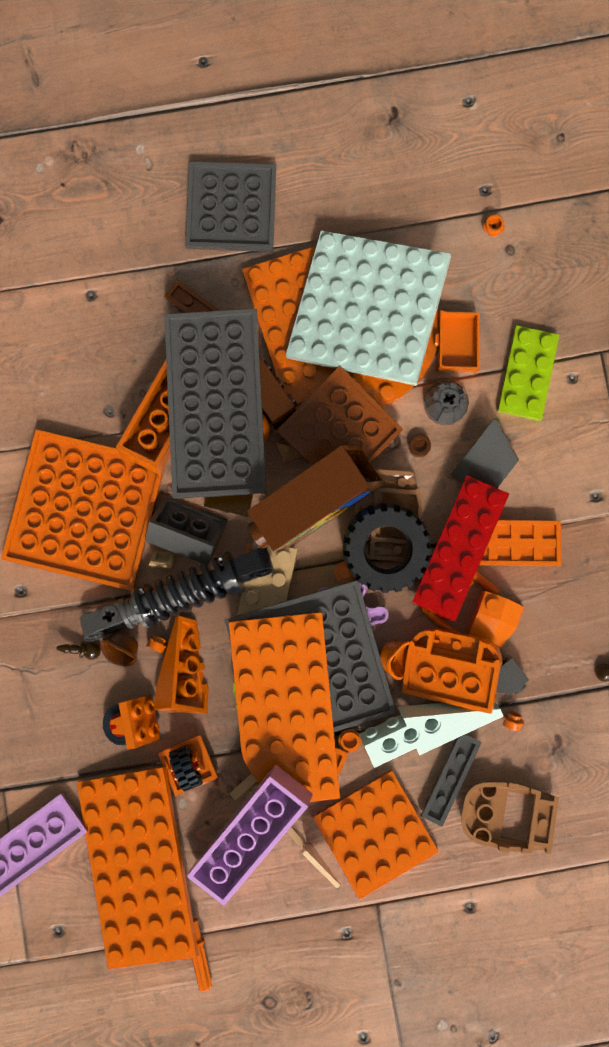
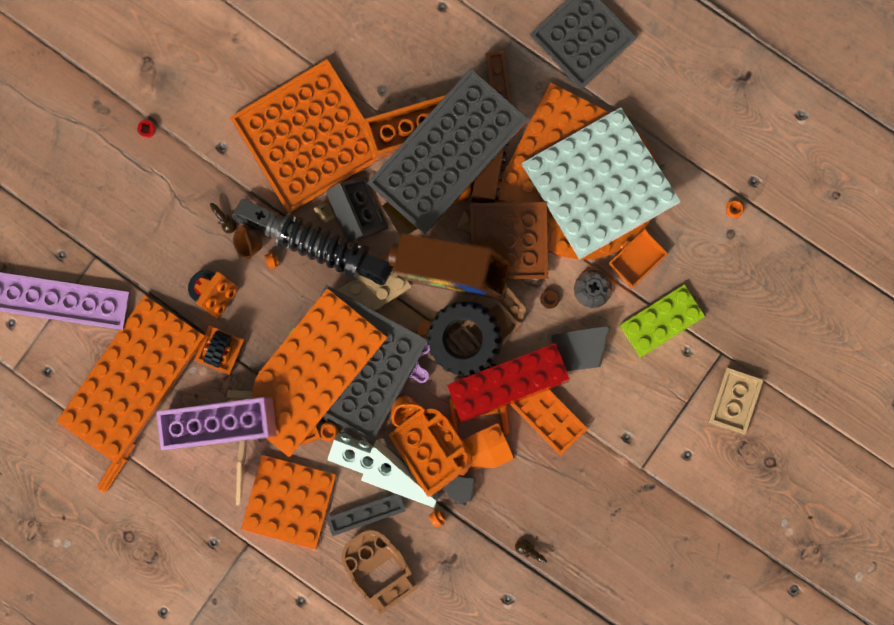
camera: 45 degrees right, 0 degrees up
orange wedge [154,616,209,714] -> none

